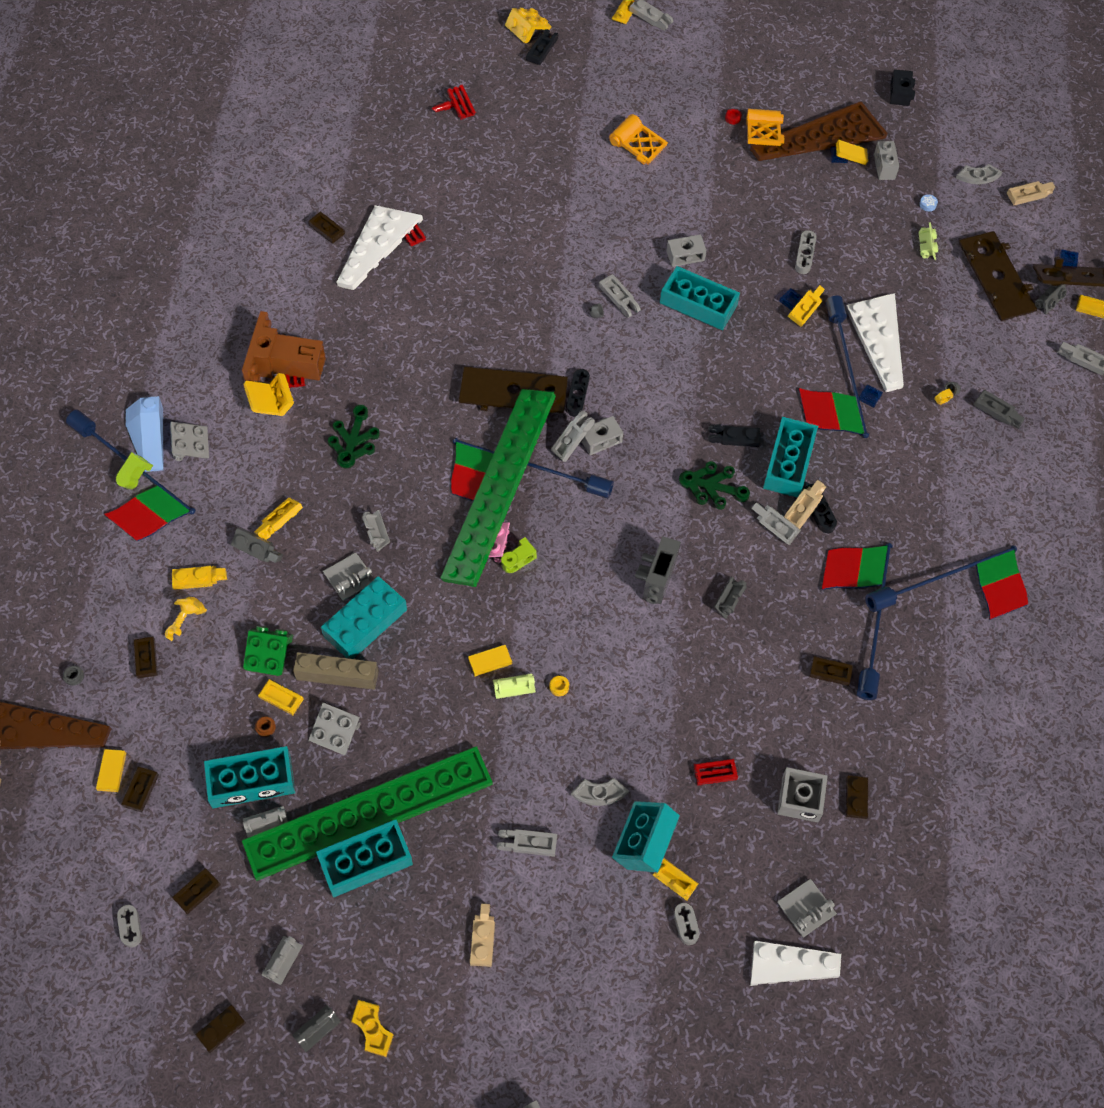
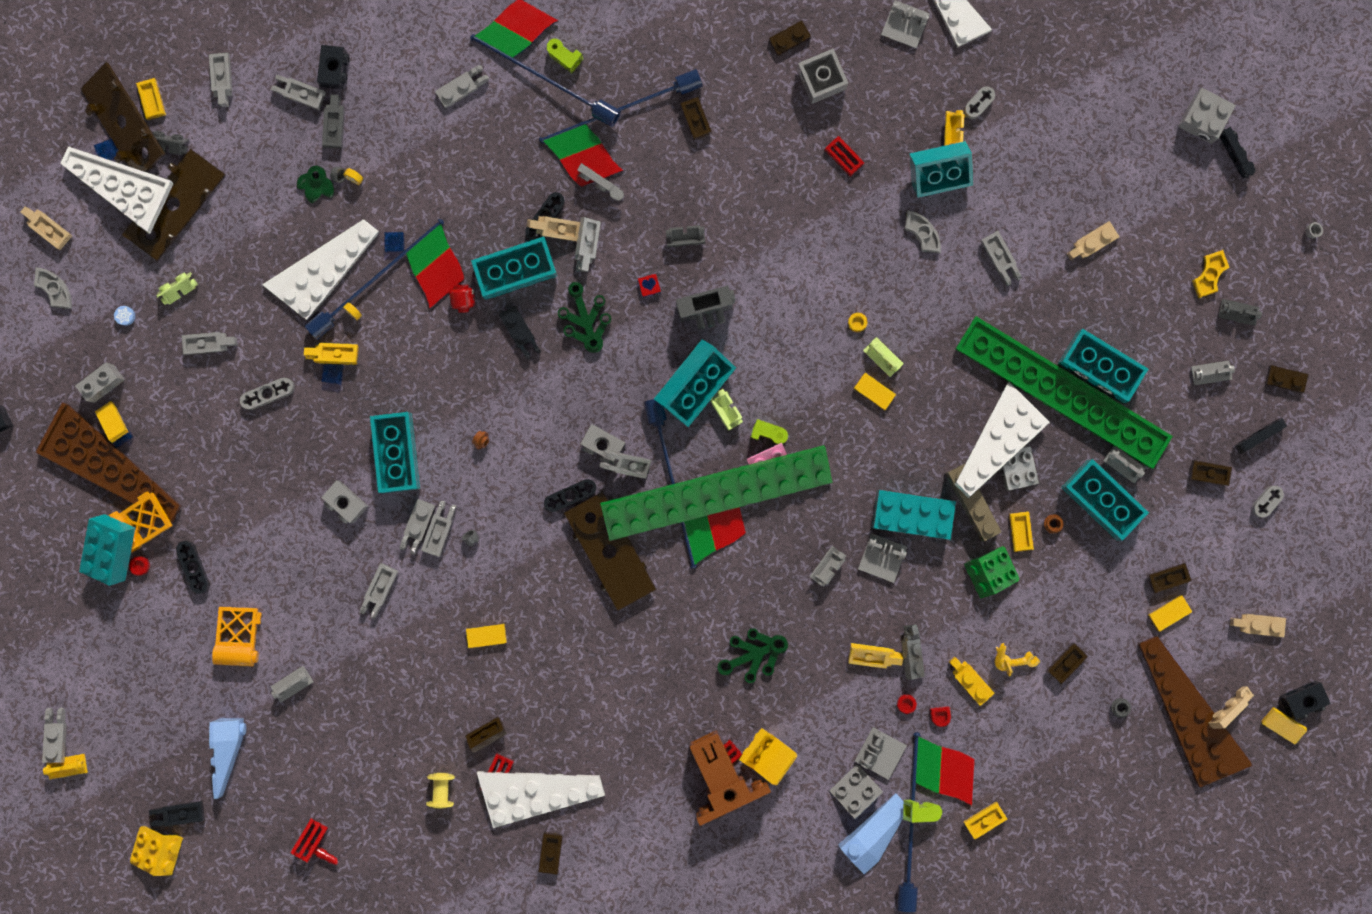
camera: 120 degrees left, 25 degrees up
none -> white wing [61,147,173,234]
none -> teal brick [79,514,136,586]
none -> black beam [176,541,210,594]
none -> light grey hinge [182,332,238,355]
none -> light blue wedge [209,718,246,799]
none -> light grey hinge [270,75,326,110]
none -> light grey hinge [271,666,314,703]
none -> dark green plate [297,165,334,203]
none -> black brick [317,45,350,89]
none -> yellow tile [343,303,362,321]
none -> light grey hinge [360,563,399,619]
none -> light grey hinge [399,499,436,555]
none -> light yellow hose [426,773,455,808]
none -> light grey hinge [435,65,489,108]
none -> red head [449,284,475,313]
none -> dark brown plate [465,716,507,753]
none -> yellow tile [466,624,507,648]
none -> dark orange plate [472,431,490,450]
none -> lime leg [547,38,583,73]
none -> light grey hinge [577,163,624,201]
none -> red tile [638,274,661,298]
none -> teal brick [654,339,736,427]
none -> yellowish green hinge [710,389,743,431]
none -> light grey hinge [855,727,907,780]
none -> red tile [897,694,917,714]
none -> red tile [930,706,951,727]
none -> white wing [955,382,1050,498]
none -> yellow plate [964,802,1008,840]
none -> tan hinge [1230,614,1286,637]
none -> black beam [1234,417,1287,454]

